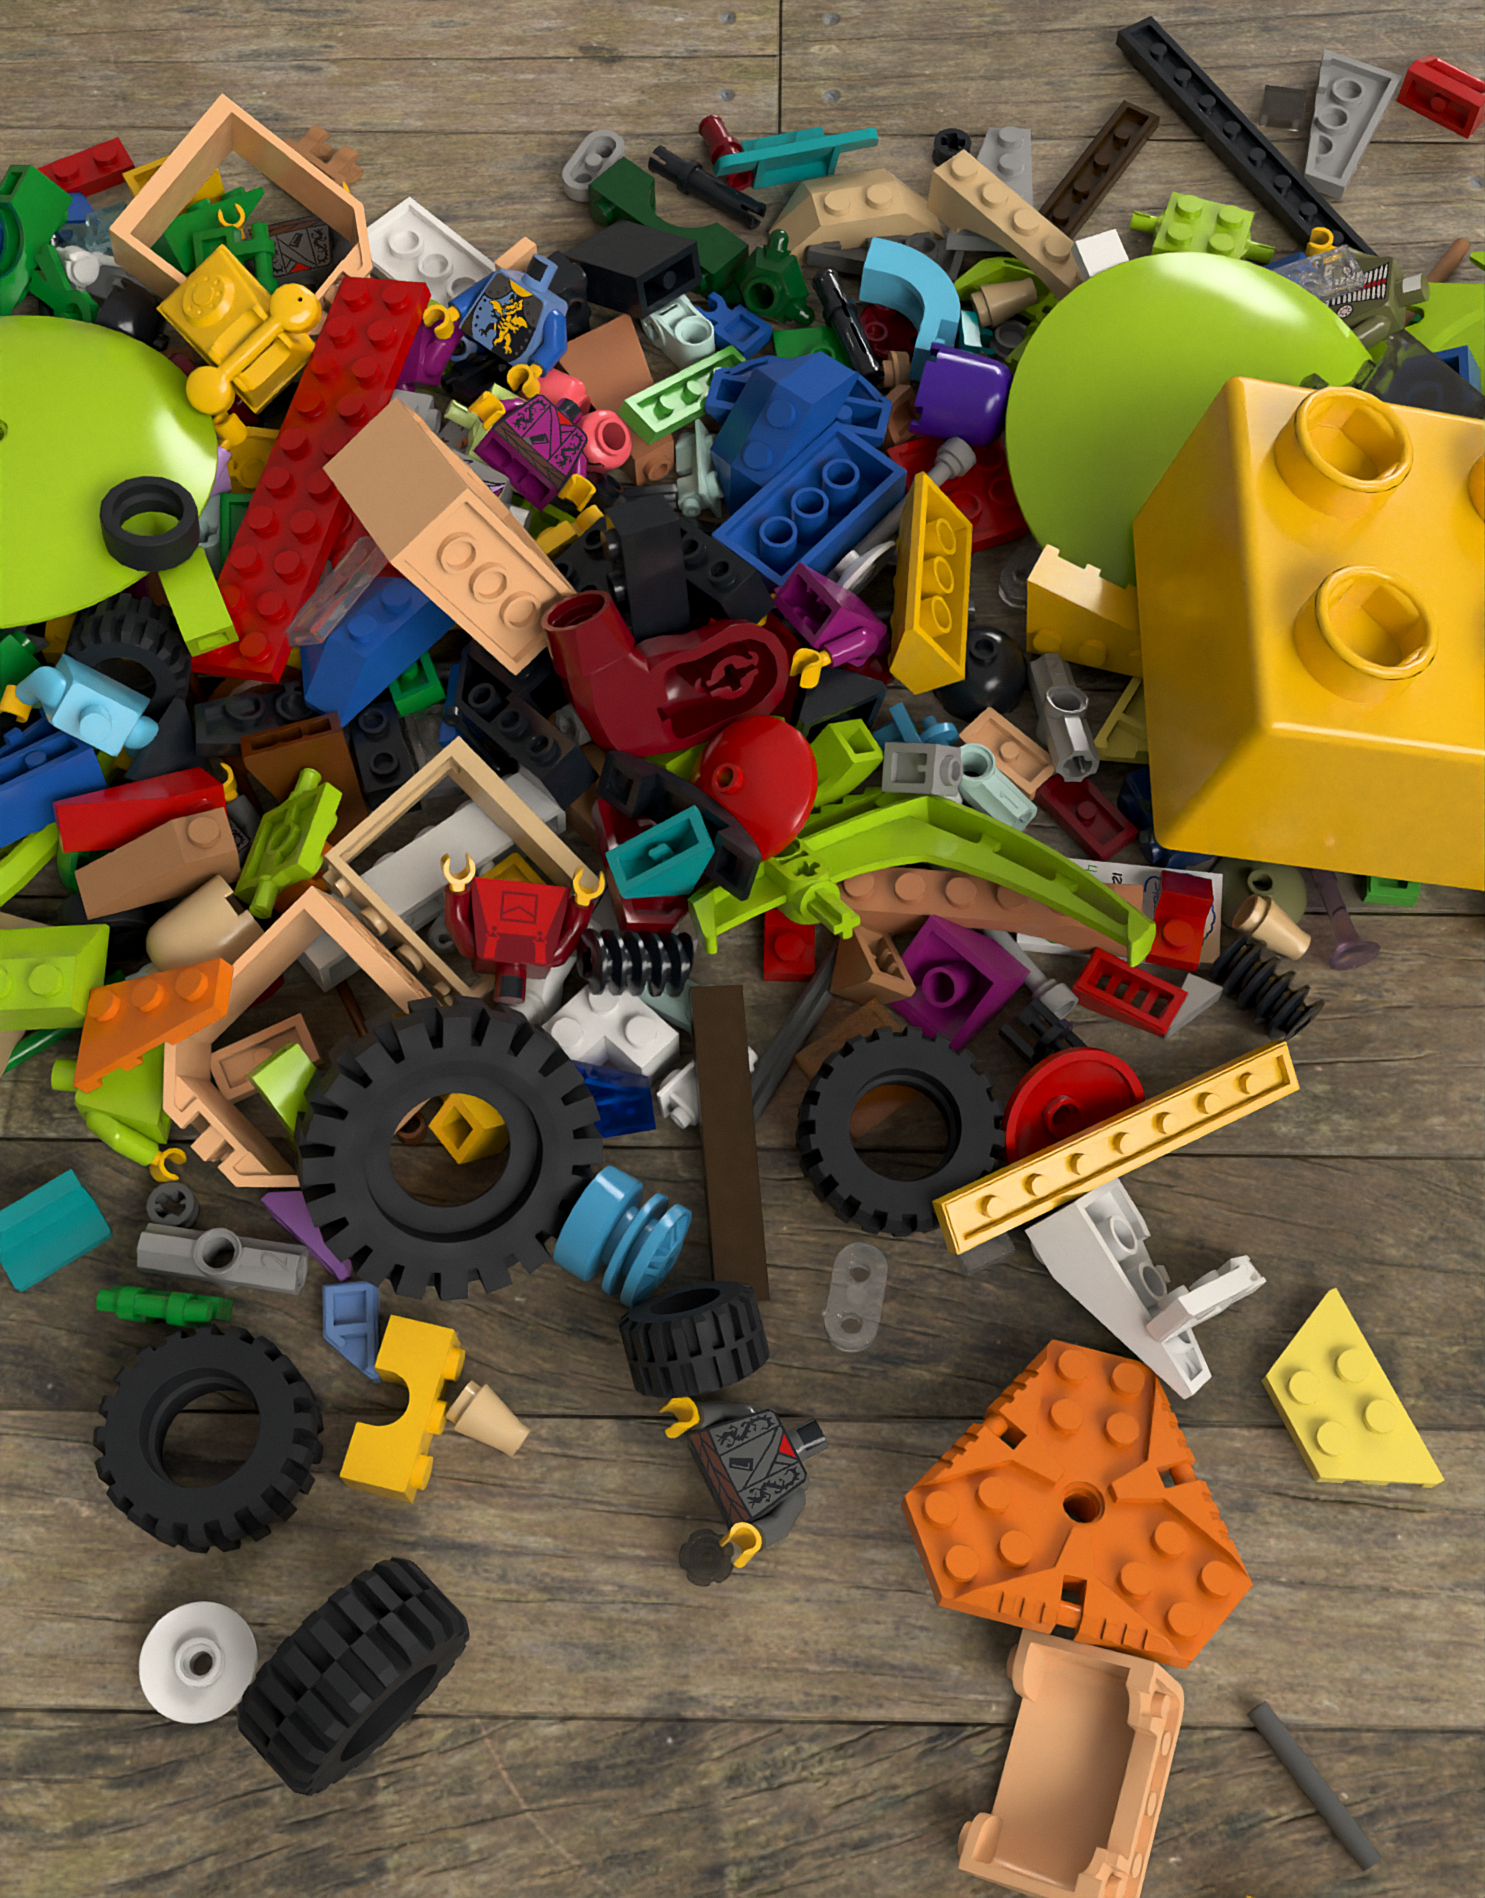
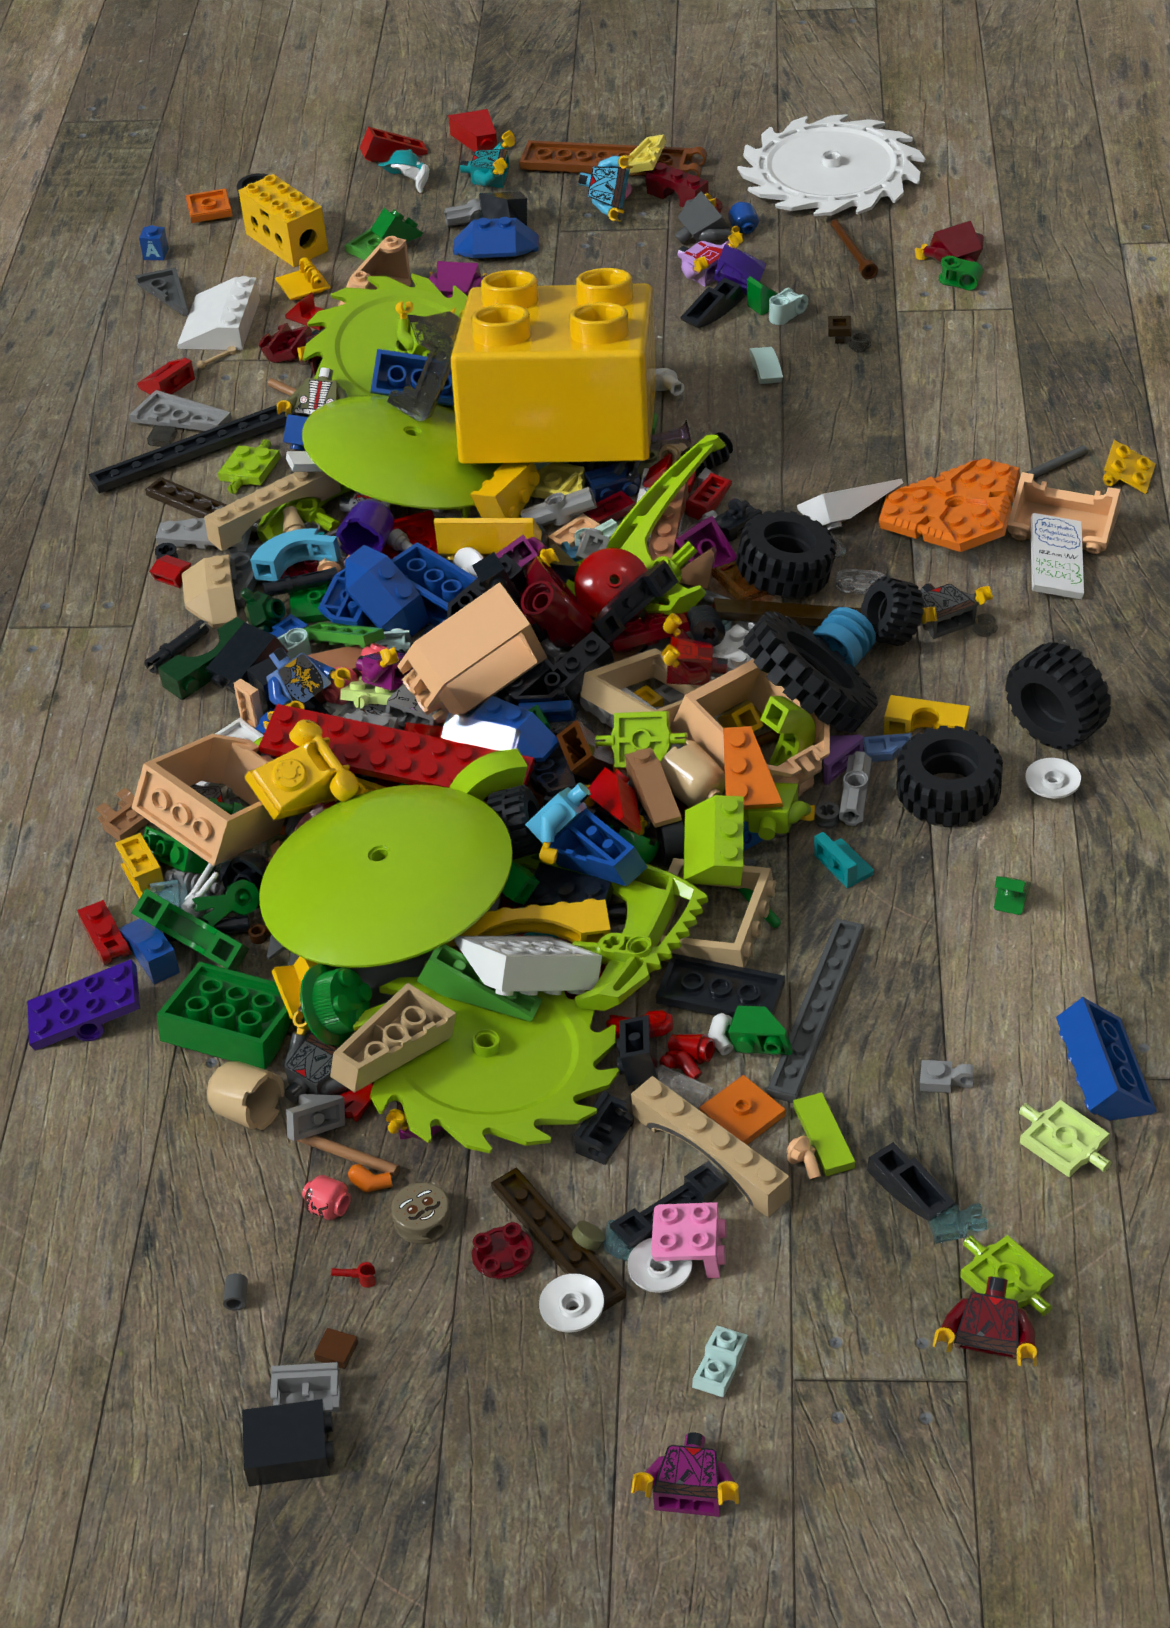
camera: 85 degrees left, 20 degrees down
green plate [96,1285,233,1329] -> none
black tyre [99,476,200,572] -> none
tan cone [445,1380,531,1458] -> none
light grey plate [562,130,625,202] -> none
teal slope [605,805,715,899] -> none
dark red pin [698,115,753,191] -> none
teal plate [712,126,879,190] -> none
yellow tile [932,1040,1300,1255] -> none
red dish [1001,1047,1146,1200] -> none
white hinge [1145,1255,1266,1344] -> none
light yellow wing [1261,1288,1445,1488] -> none
clear plate [1271,245,1366,302] -> none
none -> red piece [149,555,191,588]
none -> white tile [1030,513,1084,599]

